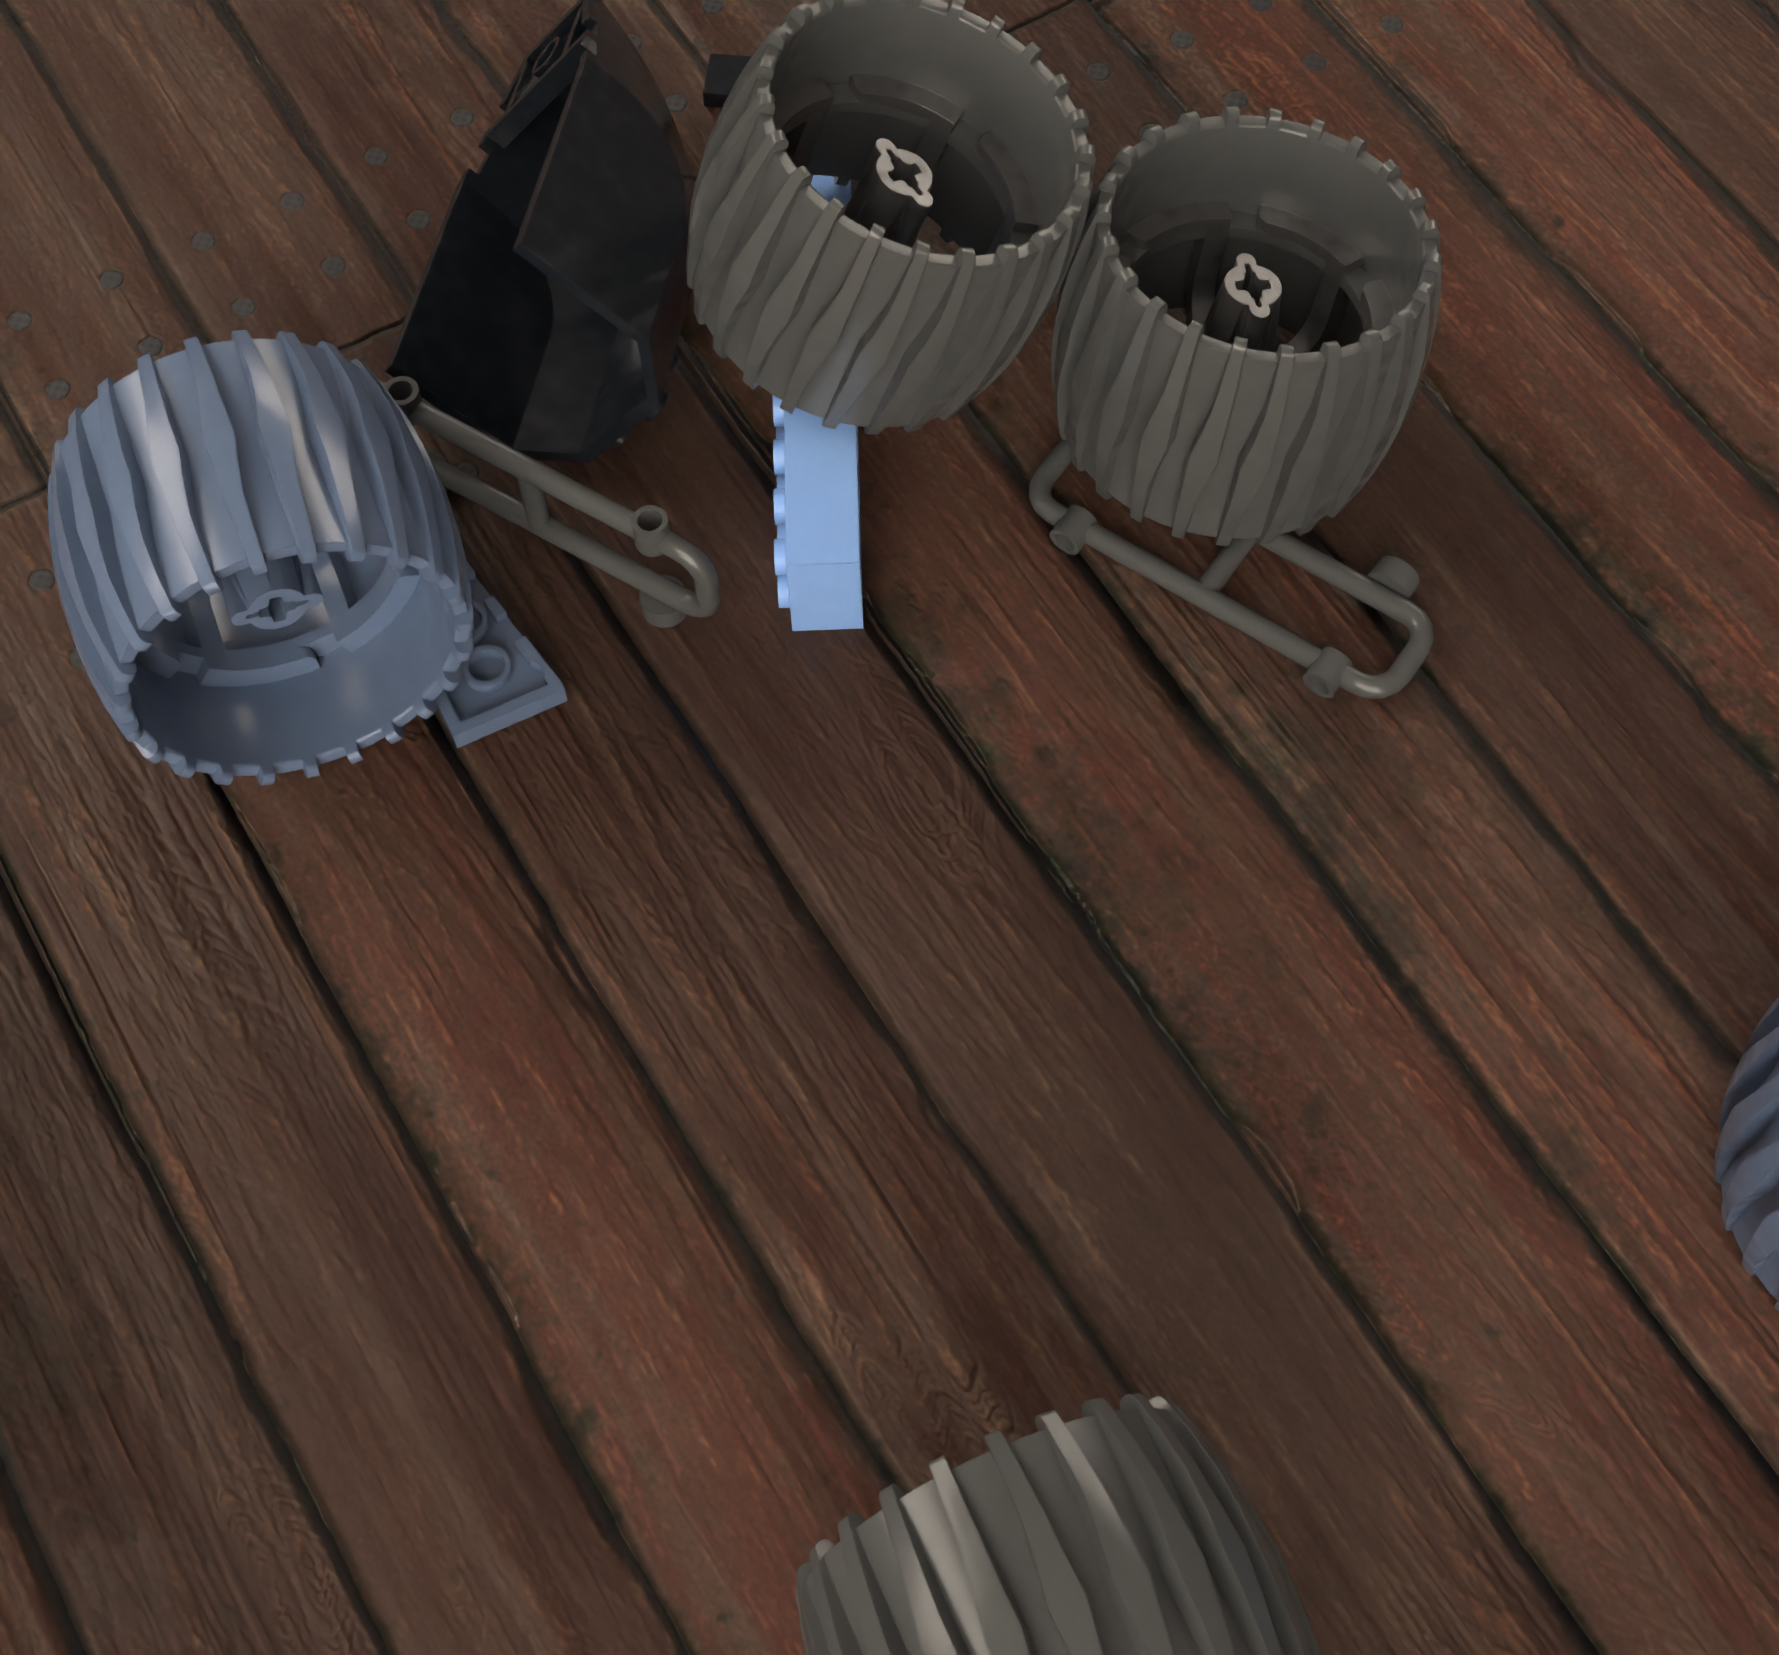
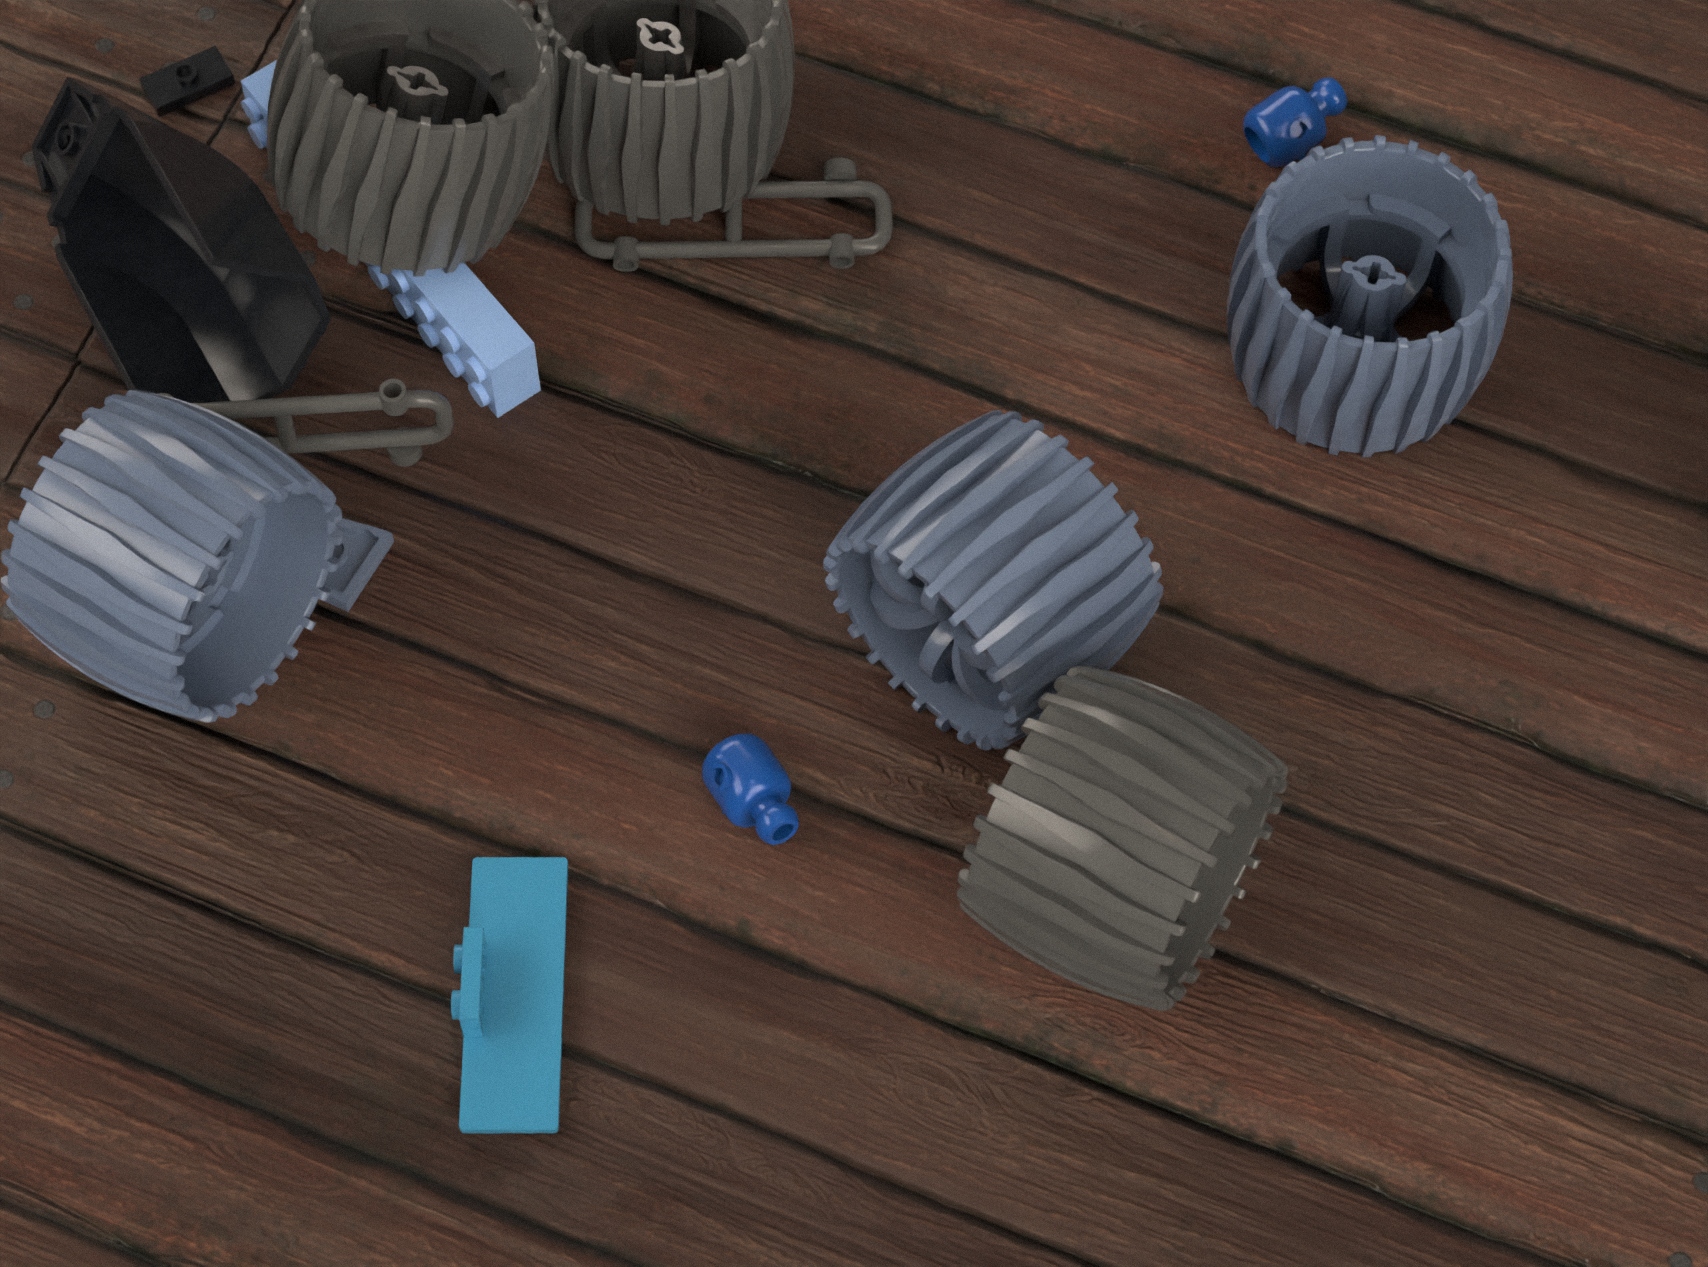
camera: 40 degrees left, 0 degrees up
none -> dark azure bracket [451,857,568,1133]
none -> blue piece [702,733,799,845]
none -> sand blue wheel [823,410,1163,750]

